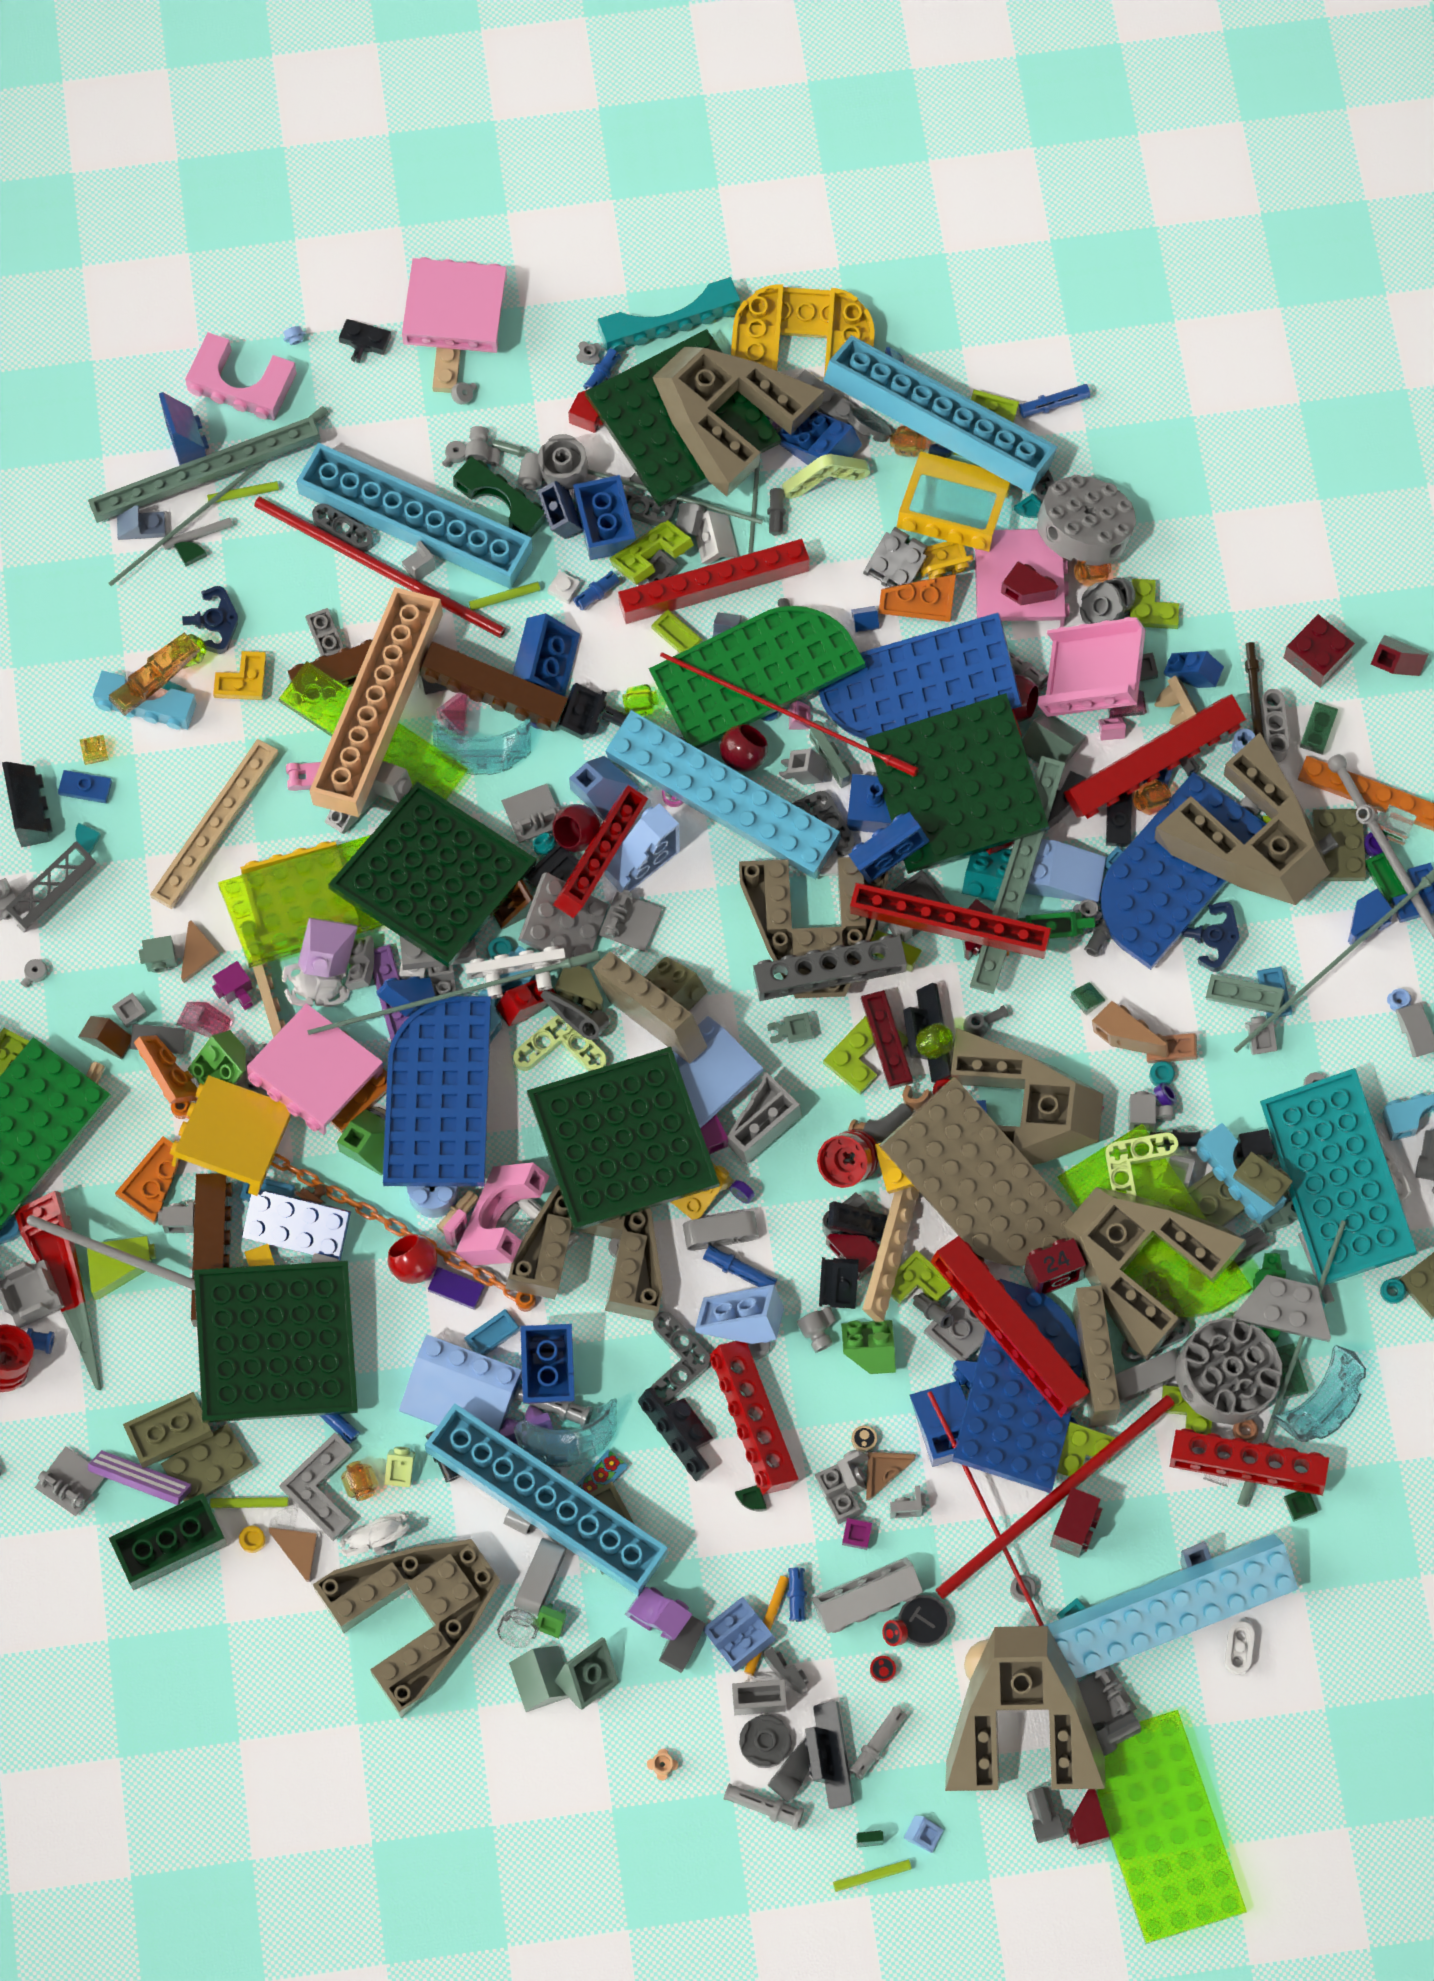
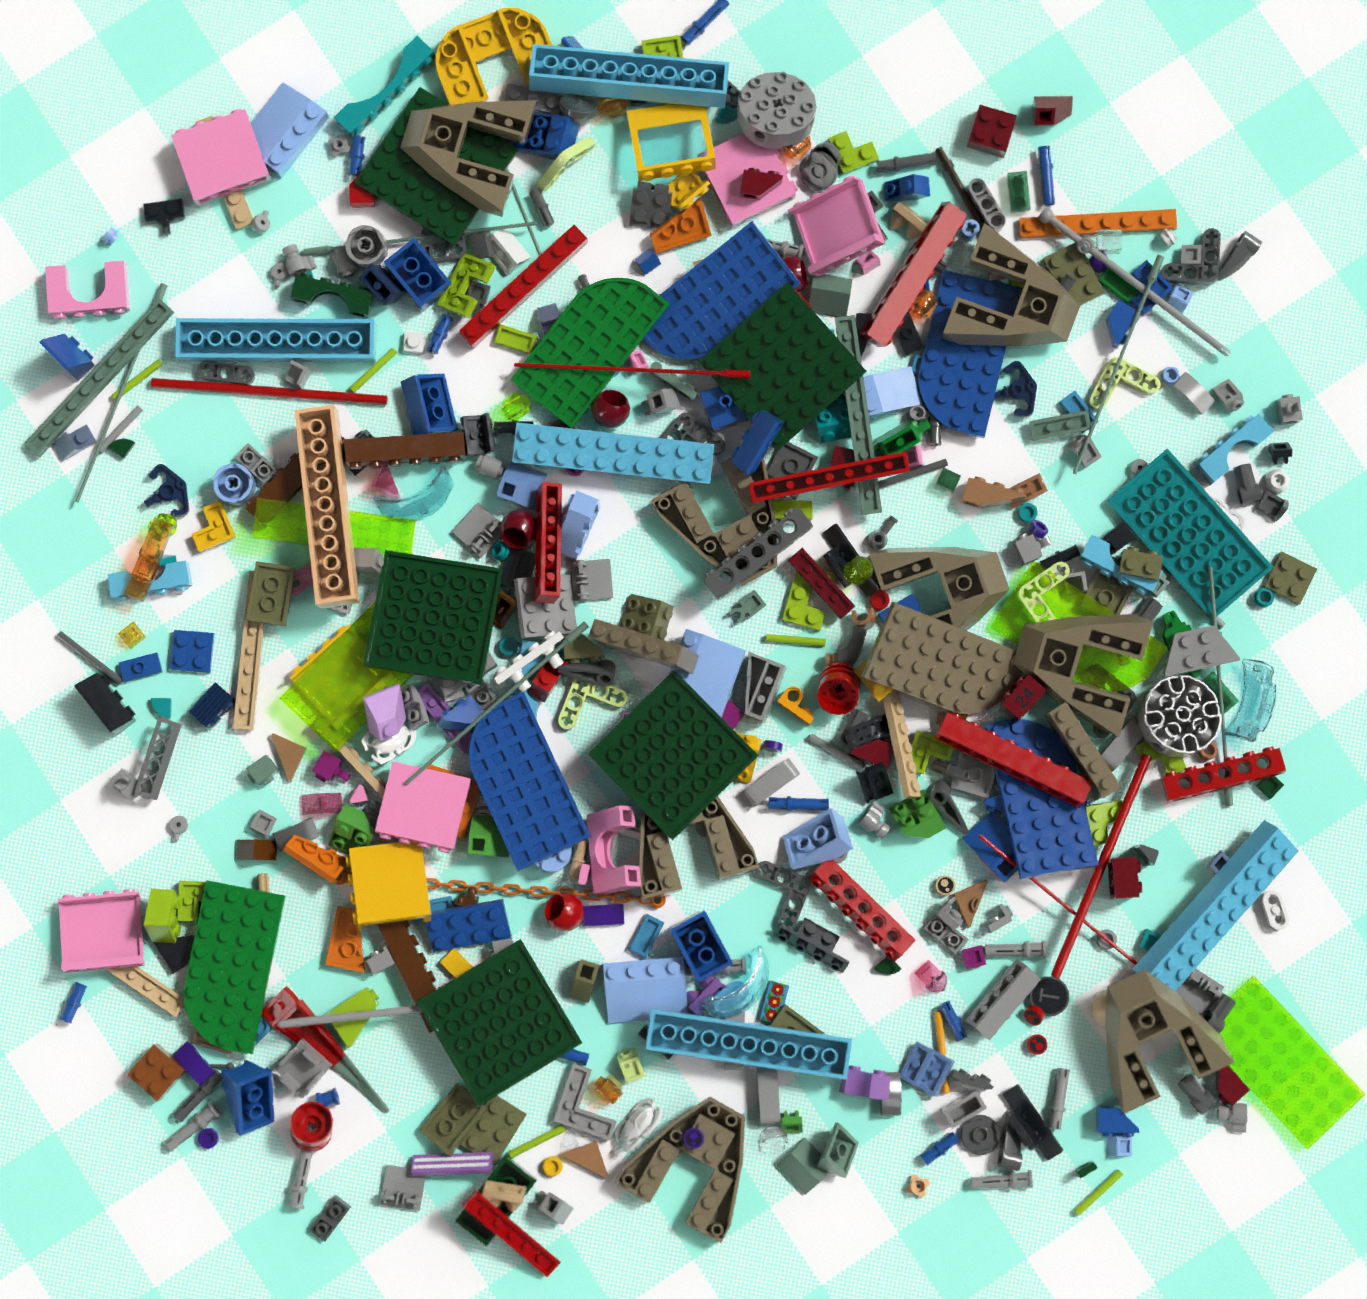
camera: 25 degrees left, 15 degrees up
none -> dark grey bar [56,631,123,685]
none -> blue plate [170,630,215,673]
none -> dark blue brick [189,682,235,729]
none -> light blue brick [213,463,256,506]
none -> olive plate [246,561,296,627]
none -> light blue slope [251,82,330,178]
none -> bright pink slope [350,785,369,804]
none -> red plate [461,1189,561,1278]
none -> light grey brick [475,455,505,480]
none -> tan tile [483,1180,526,1212]
none -> light grey brick [533,1191,574,1225]
none -> olive slope [570,959,600,1003]
none -> tile [684,1128,704,1149]
none -> lime bar [766,634,826,647]
none -> light orange plate [777,686,814,725]
none -> light grey bar [808,734,864,769]
none -> dark grey pin [876,152,936,173]
none -> dark grey bar [878,458,948,489]
none -> bright pink slope [904,445,924,469]
none -> clear pink tile [914,959,947,993]
none -> blue pin [920,1132,960,1166]
none -> dark grey piece [930,780,969,835]
none -> light grey pin [985,940,1046,959]
none -> blue pin [1038,145,1056,206]
none -> yellowish green beam [1089,357,1161,411]
none -> blue slope [1096,1107,1140,1137]
none -> dark grey slope [1133,844,1159,866]
none -> light grey piece [1217,1103,1248,1133]

